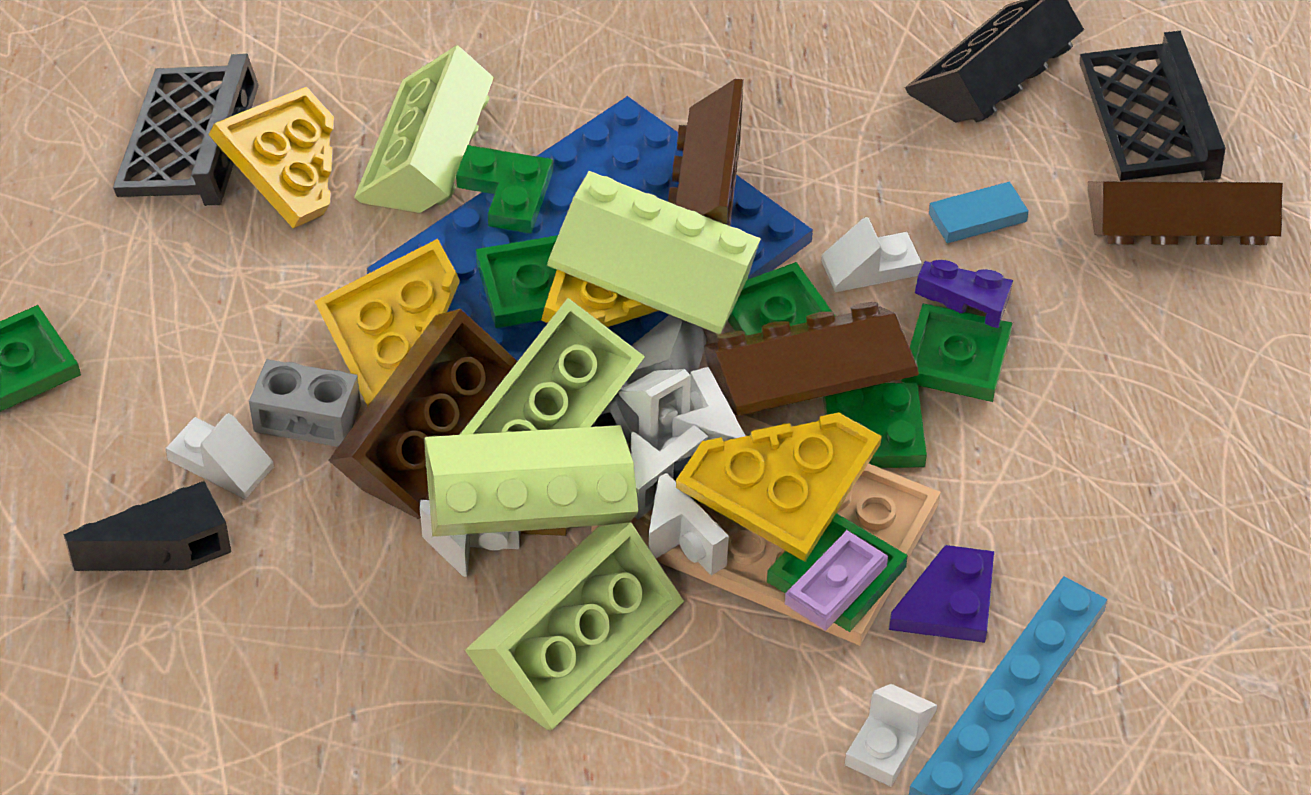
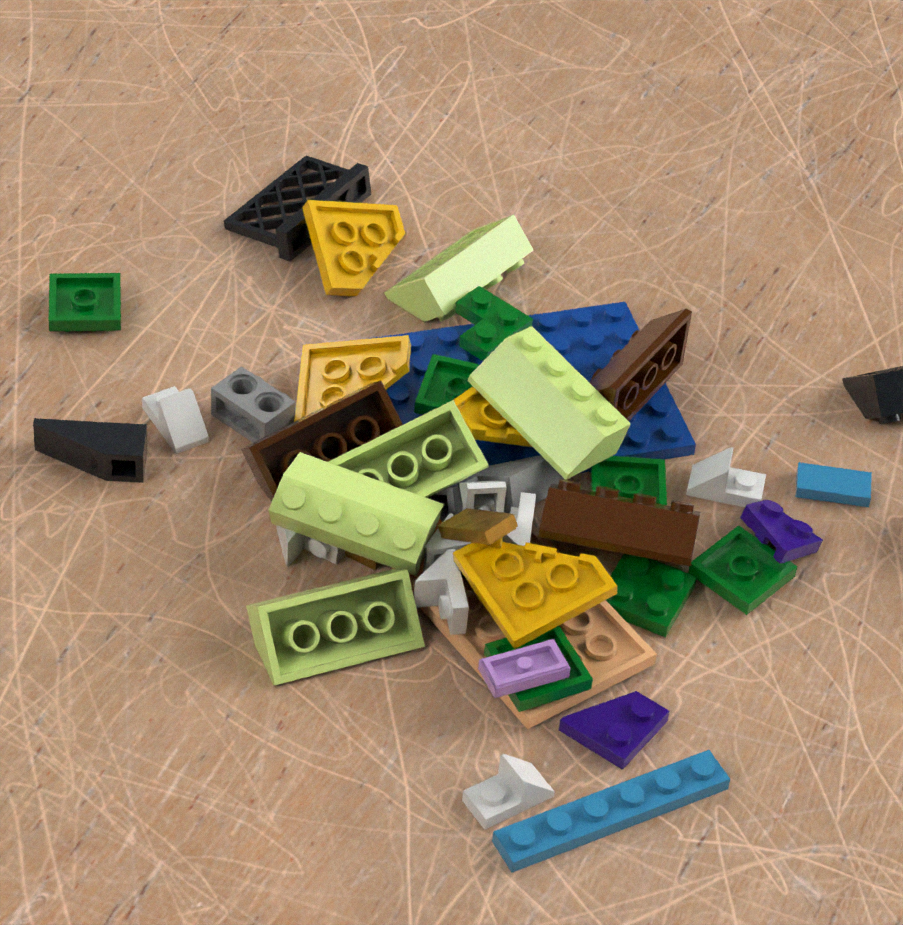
camera: 25 degrees right, 5 degrees down
none -> pearl gold tile [438,508,518,545]

